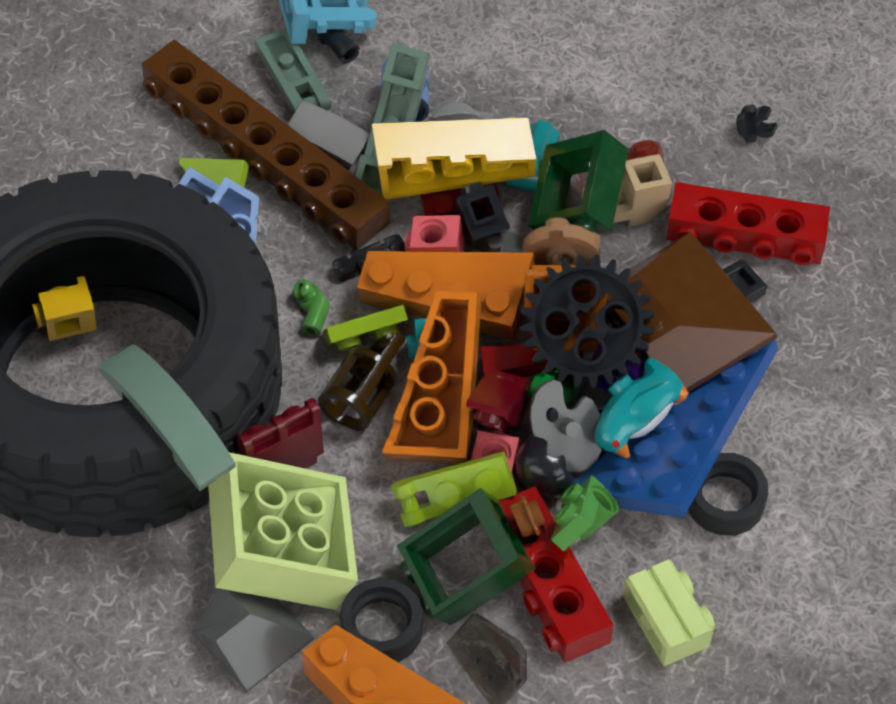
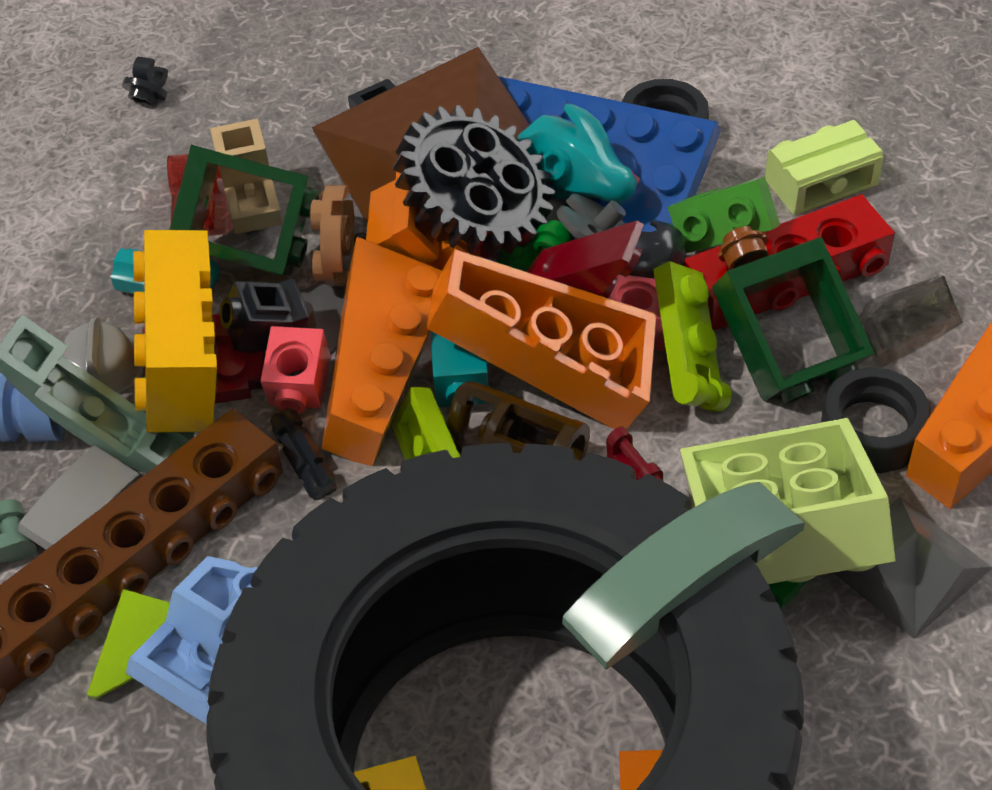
camera: 85 degrees left, 5 degrees down
red brick [666,182,830,265] -> none

